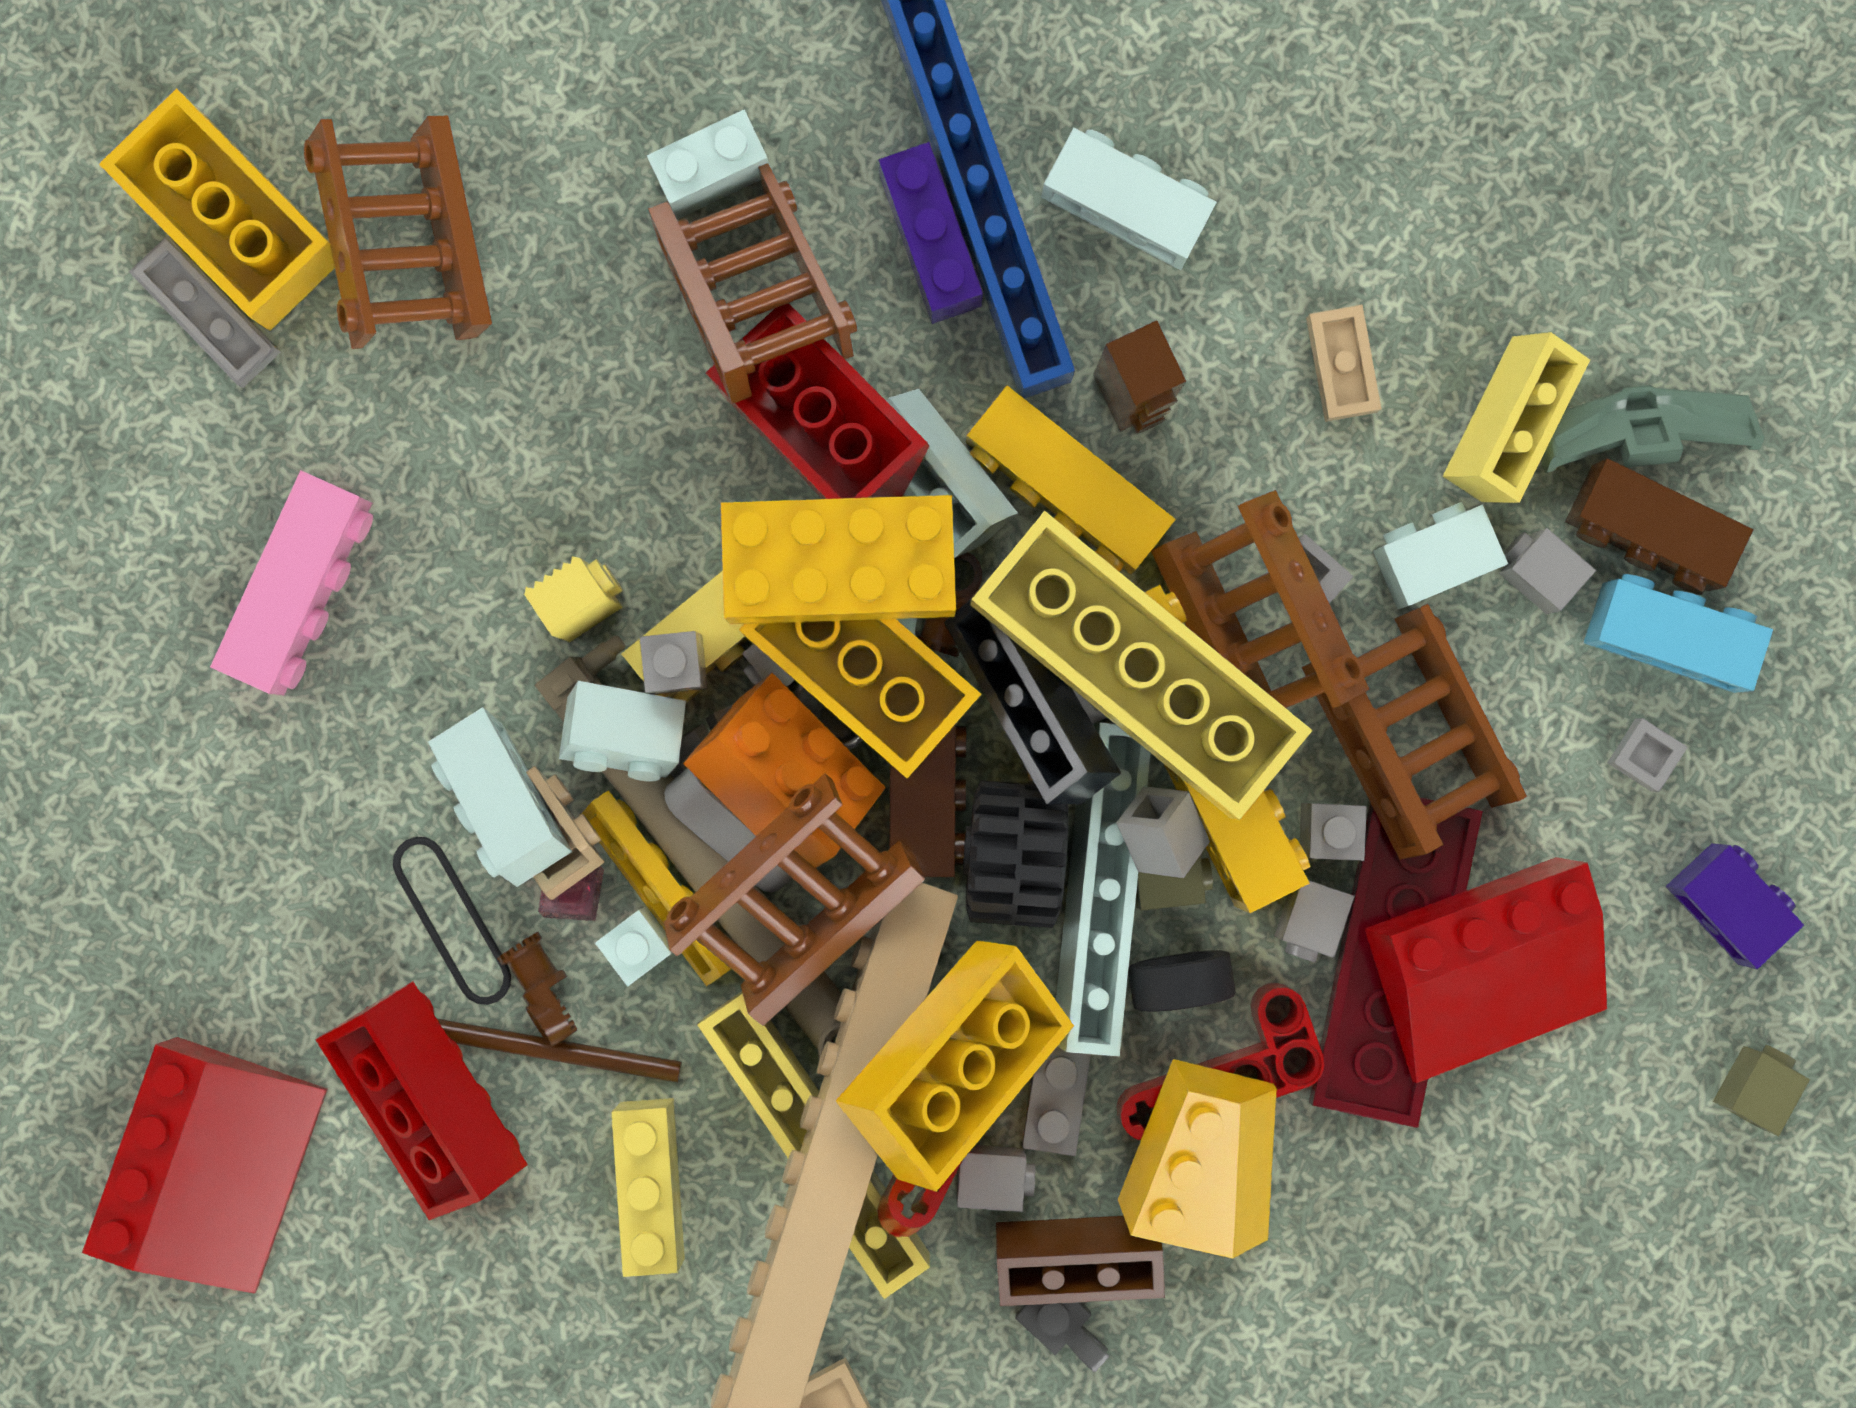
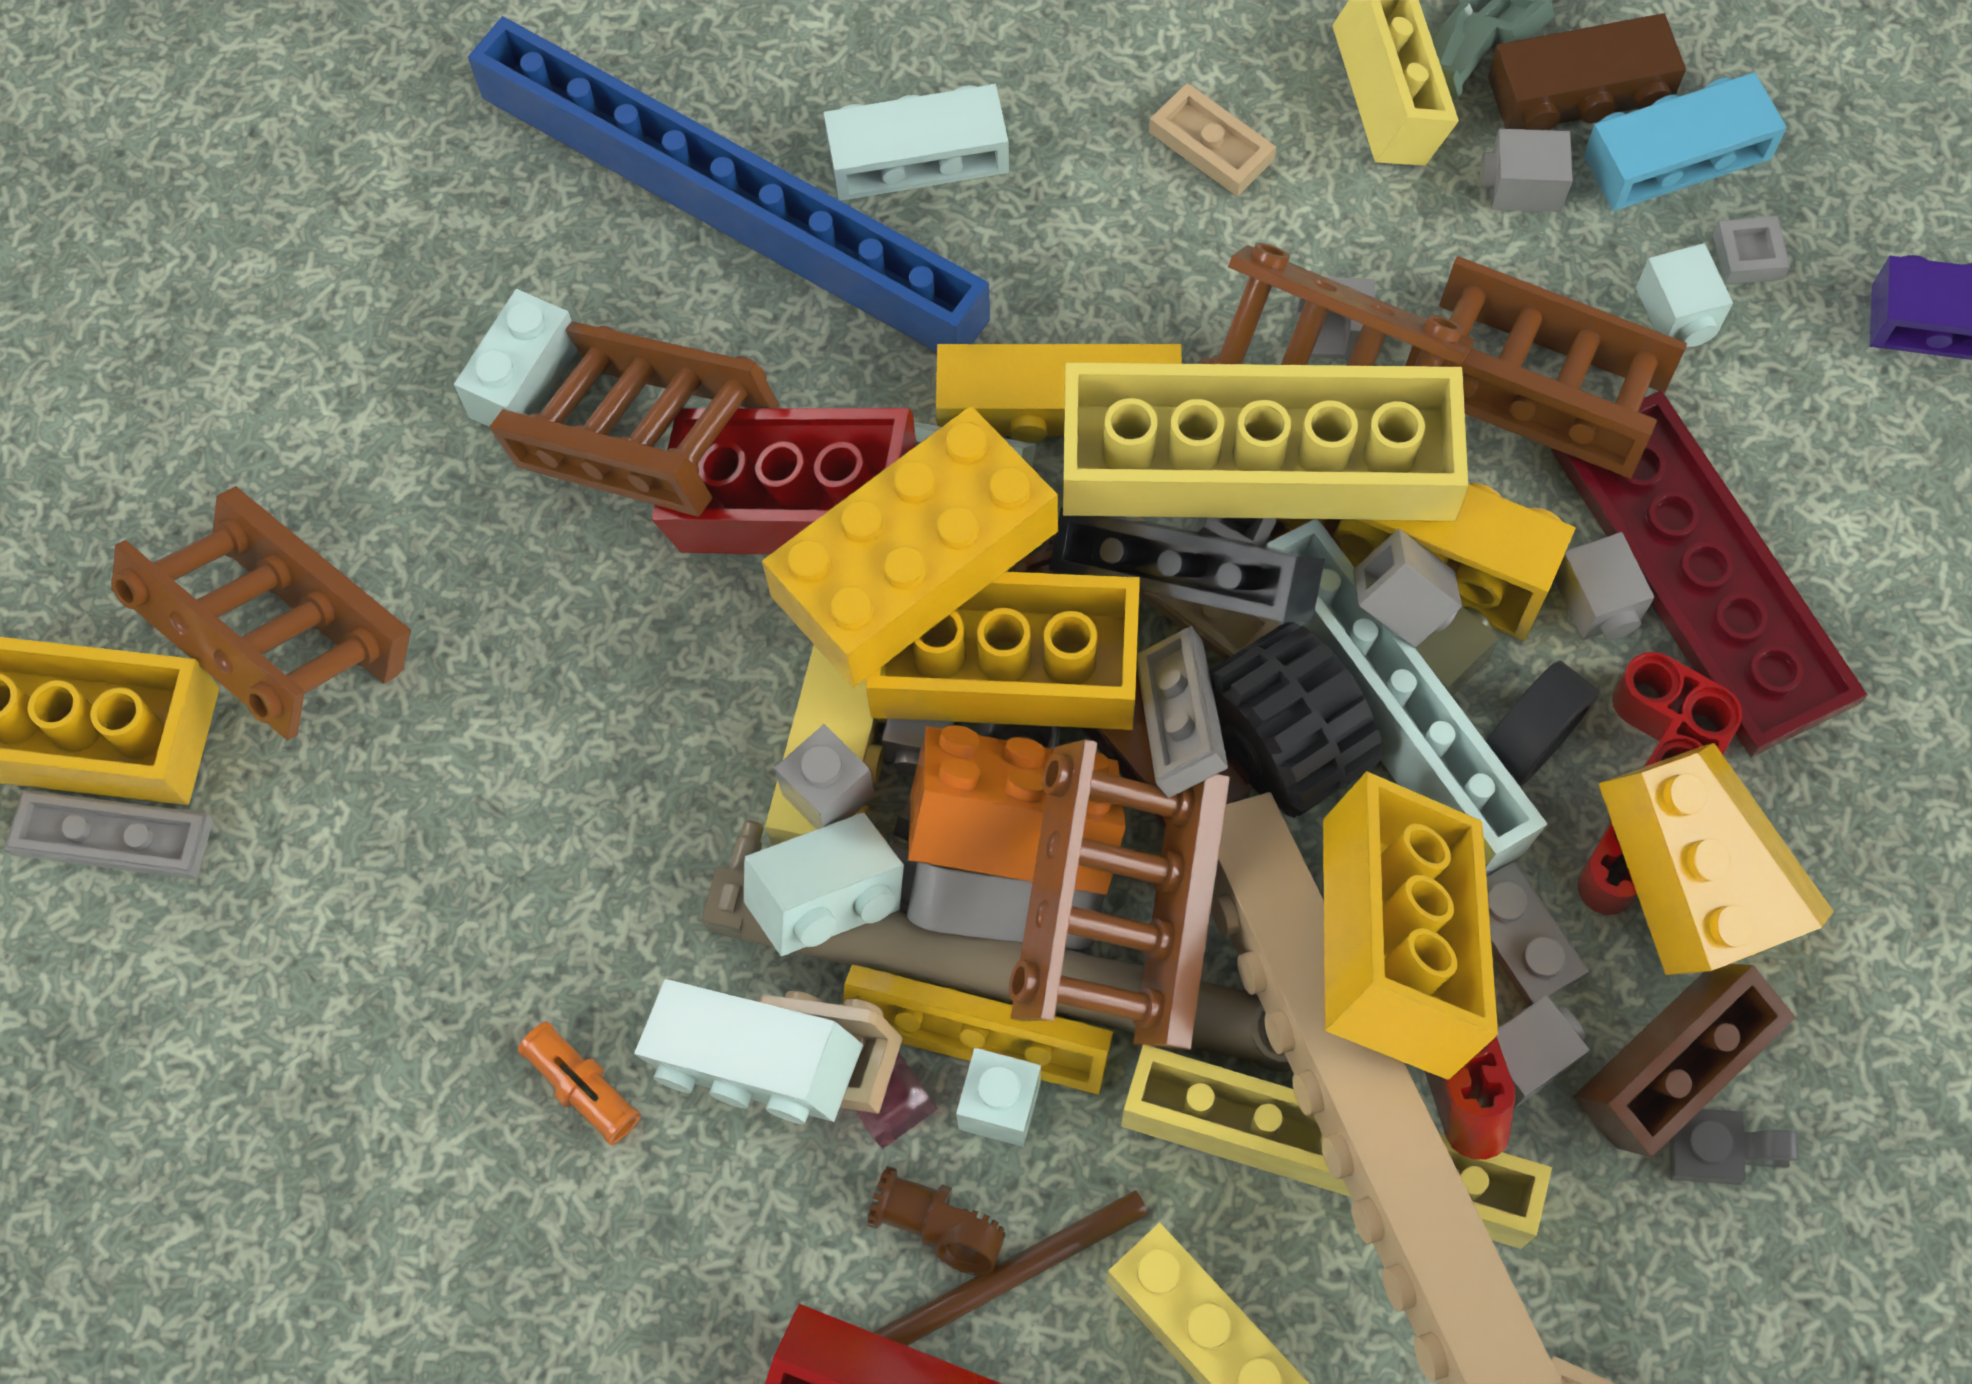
camera: 35 degrees left, 20 degrees down
bright pink brick [210,470,373,696] -> none
black piece [393,837,511,1005] -> none
light yellow brick [524,556,623,642] -> none
dark purple brick [878,142,983,324] -> none
reddish brown brick [1093,320,1186,434] -> none
light grey brick [1300,803,1366,861] -> none
red slope [1365,857,1607,1083] -> none
light aqua brick [1373,502,1508,609] -> none
none -> orange pin [517,1021,641,1145]
none -> light grey tile [1137,626,1228,798]
none -> light aqua brick [1636,243,1733,347]

